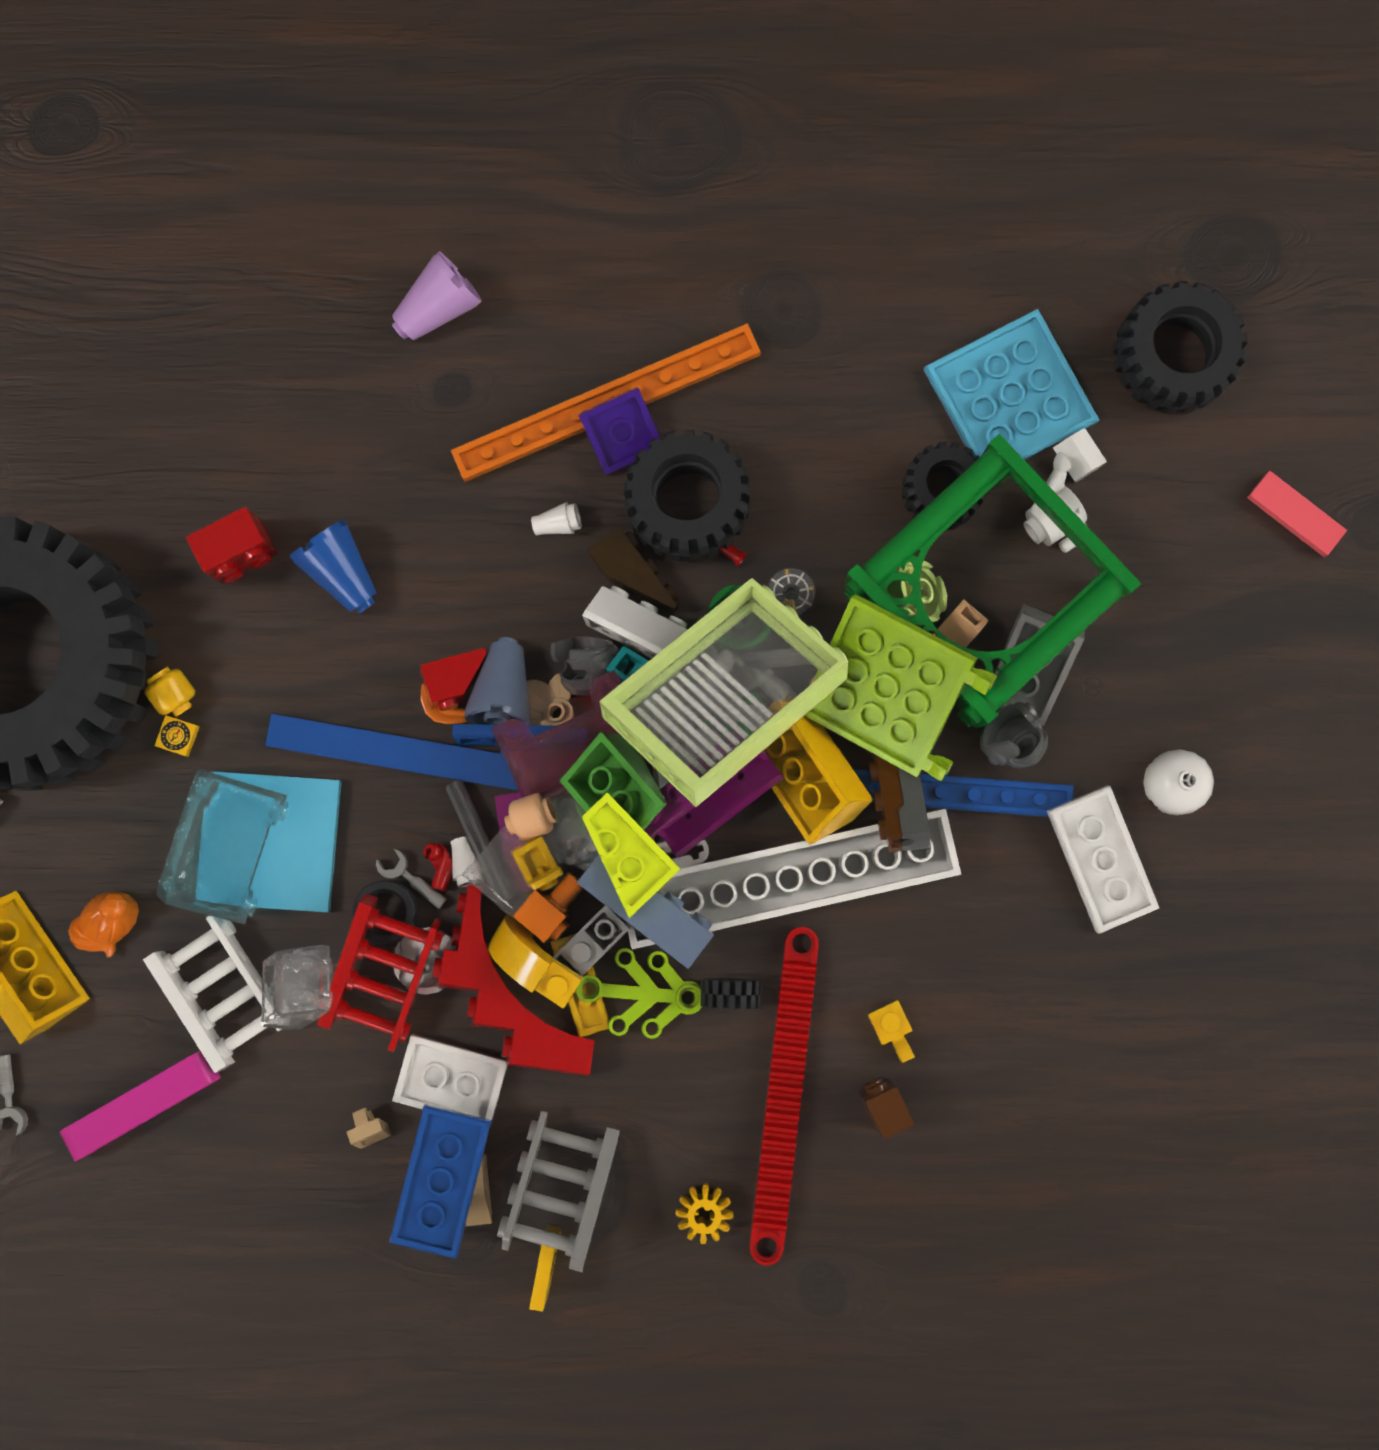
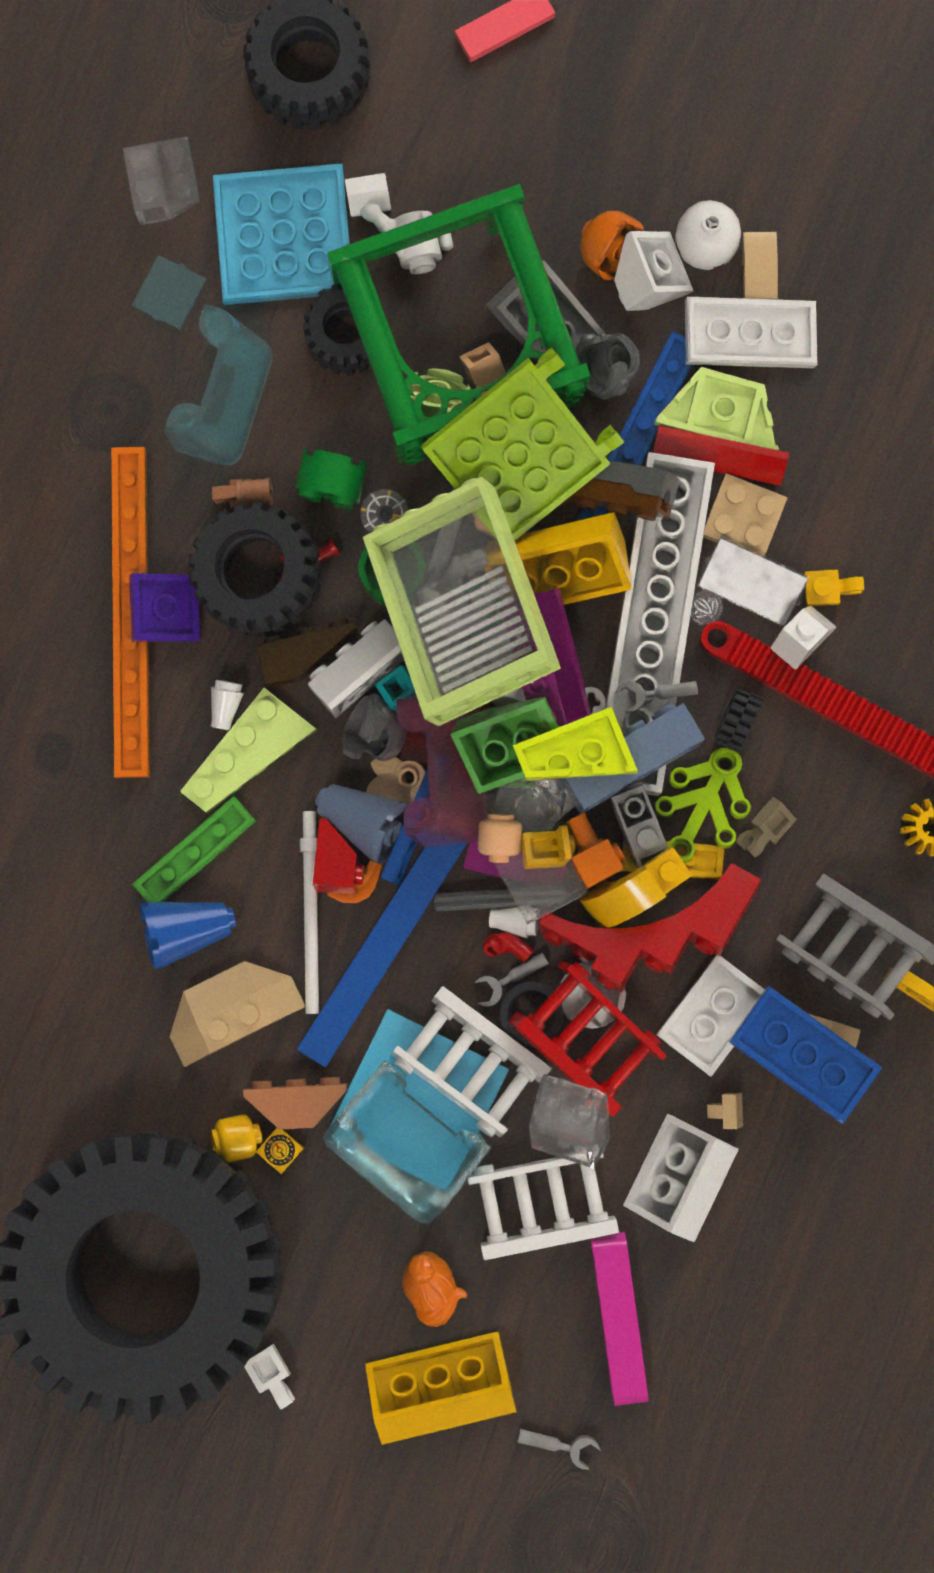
camera: 65 degrees left, 0 degrees up
red brick [185,506,279,584] -> none
reddish brown brick [859,1077,915,1140] -> none
none -> clear slope [123,136,200,225]
none -> clear light blue piece [132,255,207,330]
none -> bright green tile [132,796,257,902]
none -> clear light blue windscreen [164,304,273,466]
none -> tan wedge [170,961,305,1067]
none -> yellowish green wing [180,688,317,813]
none -> nougat hinge [212,477,273,509]
none -> nougat slope [243,1077,348,1129]
none -> green brick [294,449,368,511]
none -> white bar [300,811,319,1014]
none -> white fence [391,986,552,1137]
none -> orange cylinder [580,211,644,280]
none -> white slope [614,231,693,311]
none -> light grey piece [615,681,698,713]
none -> white slope [623,1113,739,1242]
none -> red tile [652,425,789,486]
none -> yellowish green wing [654,367,779,450]
none -> clear tile [690,591,723,625]
none -> flat silver piece [697,536,810,627]
none -> tan plate [703,474,788,558]
none -> dark tan plate [736,797,797,857]
none -> tan slope [742,232,778,300]
none -> white slope [770,606,836,670]

